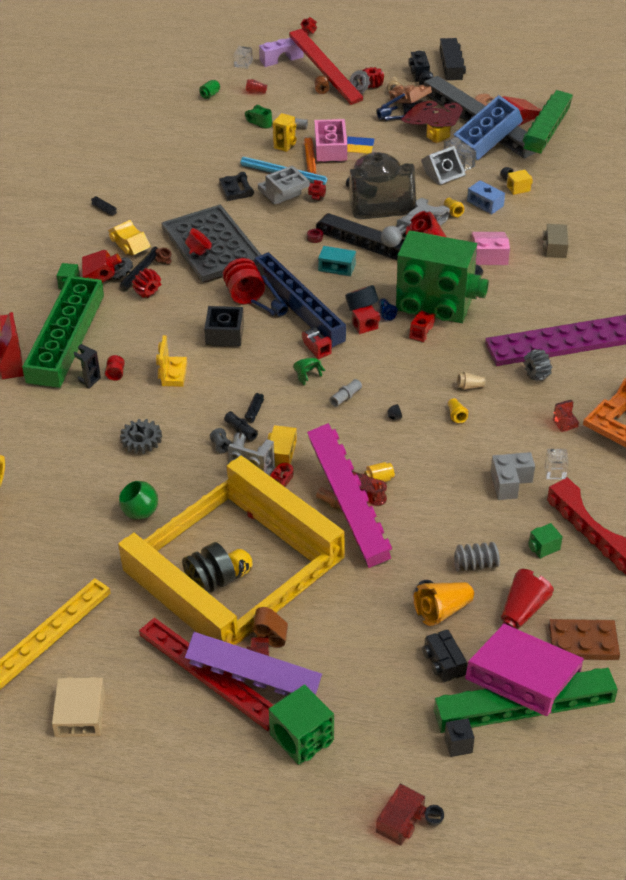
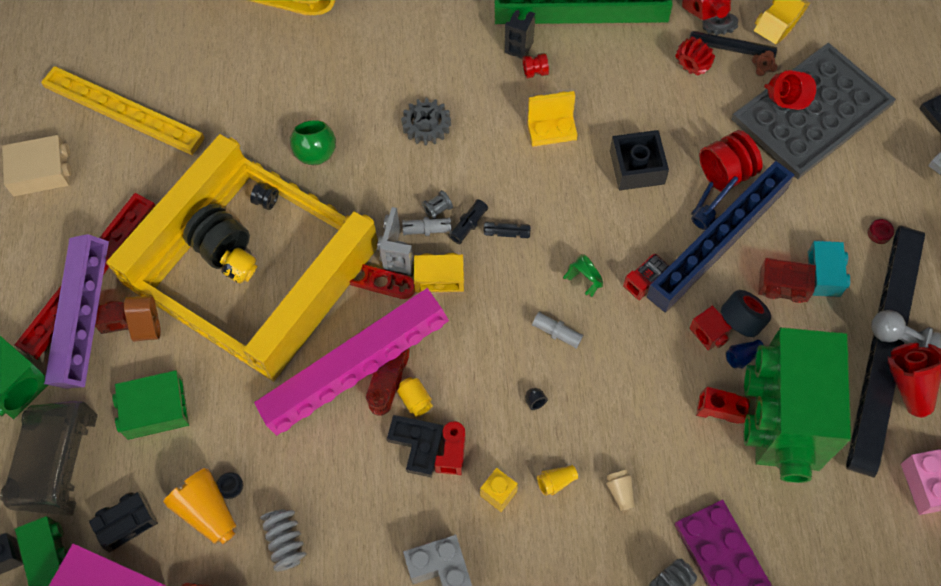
camera: 80 degrees right, 20 degrees up
none -> clear smoke windscreen [0,401,98,516]
none -> green brick [112,370,189,440]
none -> black wheel [250,182,279,210]
none -> black plate [387,415,444,478]
none -> red leg [435,421,466,475]
none -> yellow brick [480,467,518,512]
none -> clear red brick [758,258,816,303]

